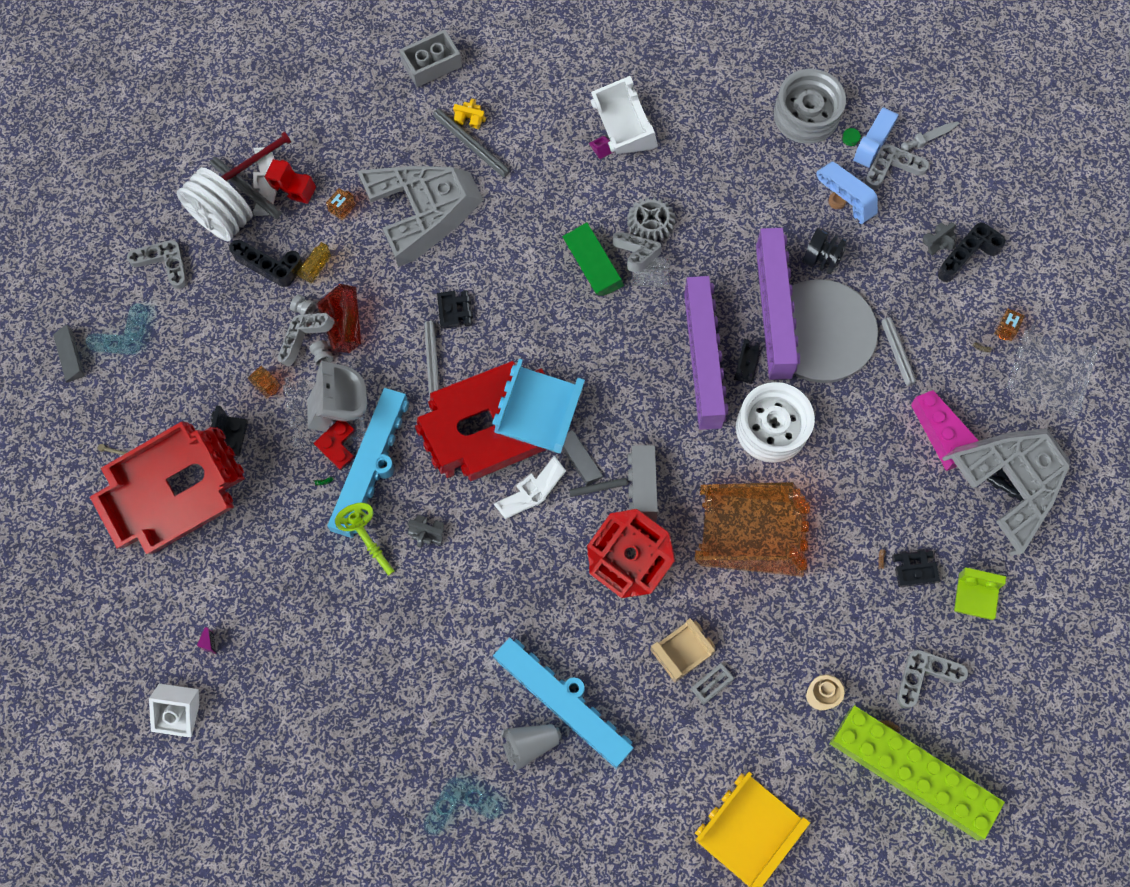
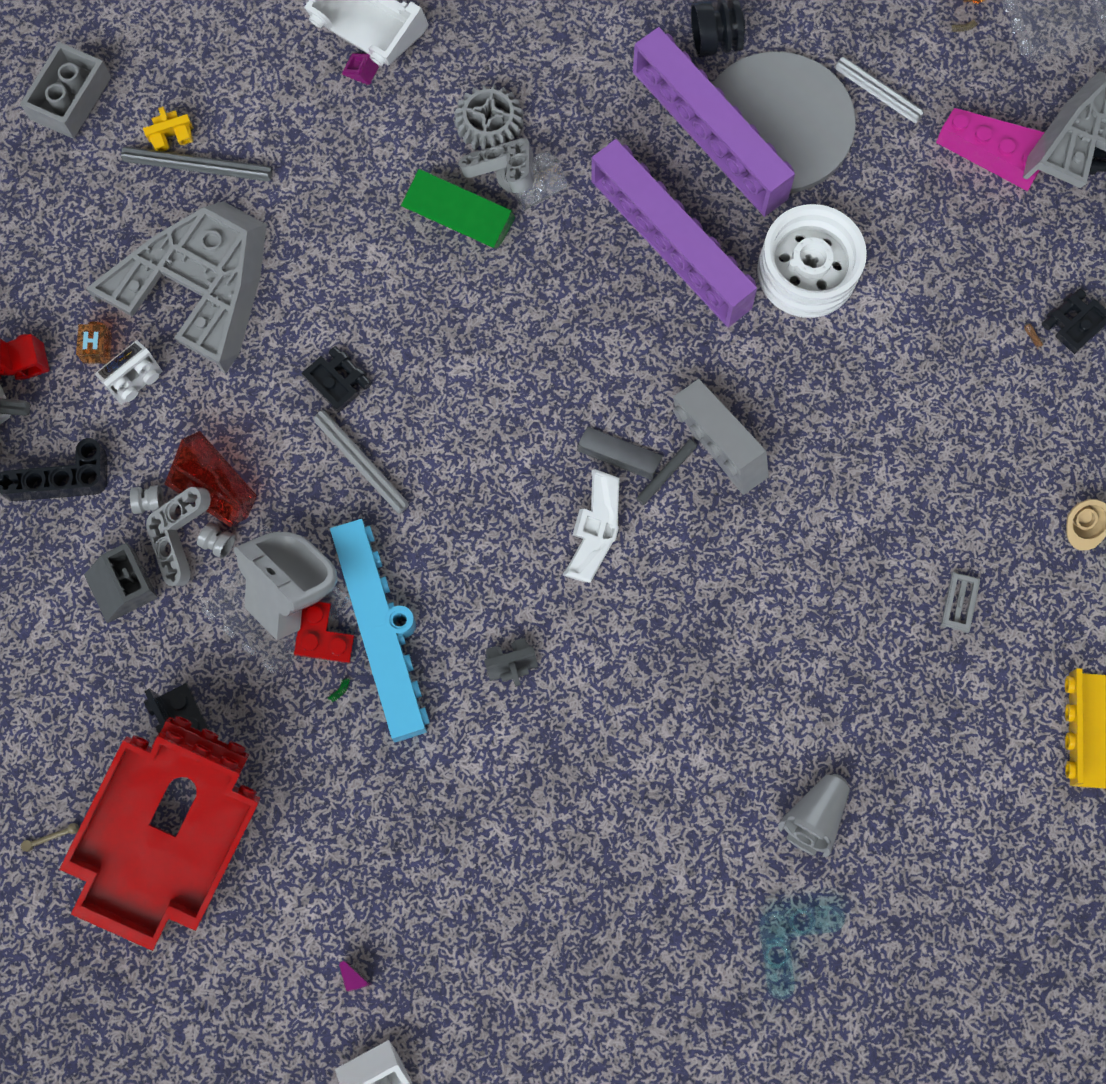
camera: 35 degrees left, 5 degrees up
clear orange brick [247,366,280,399] -> none
clear yellow bracket [296,242,331,284] -> none
lime dish [335,503,395,576] -> none
red panel [415,361,547,482] -> none
medium azure panel [492,359,585,454] -> none
medium azure hinge [493,637,633,769] -> none
red piece [587,509,675,598] -> none
tan panel [650,618,715,682] -> none
clear orange windscreen [695,482,810,577] -> none
black hinge [734,339,761,384] -> none
none -> dark grey slope [84,542,158,623]
none -> white slope [95,340,163,405]

